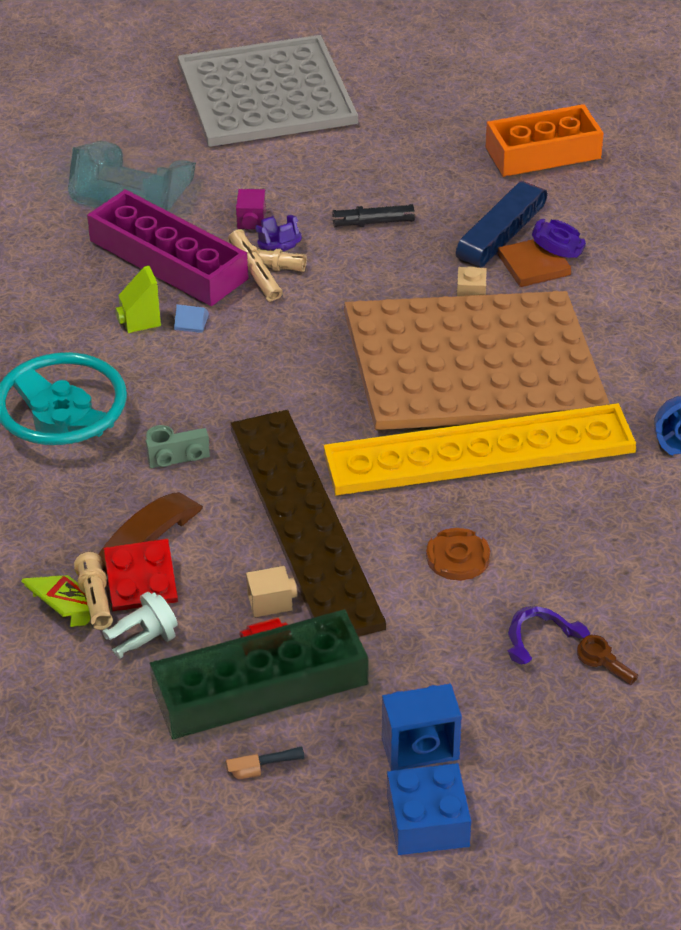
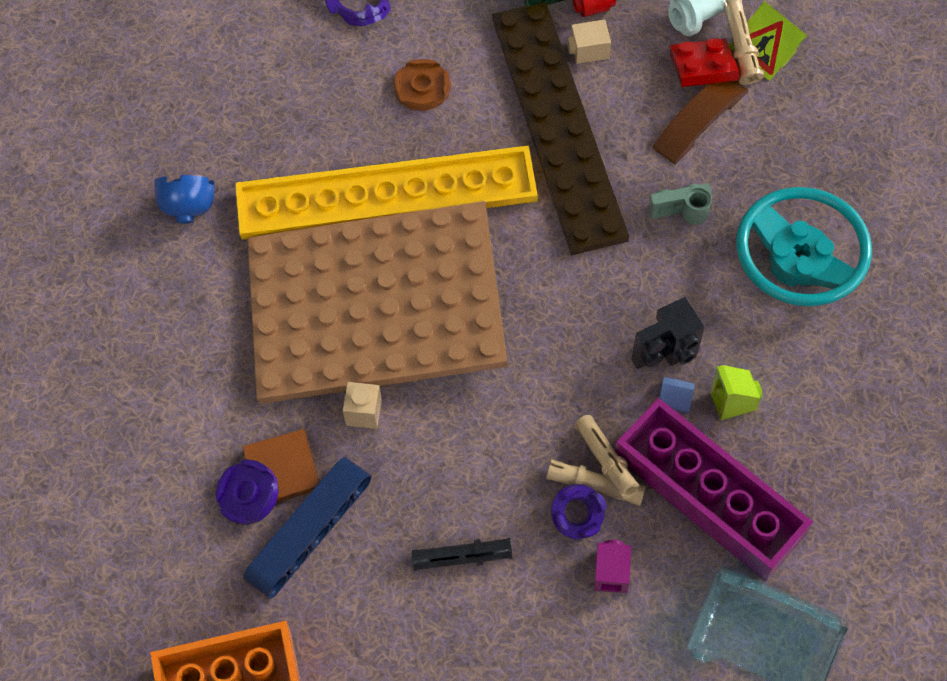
camera: 175 degrees left, 20 degrees up
none -> black brick [631,297,705,369]

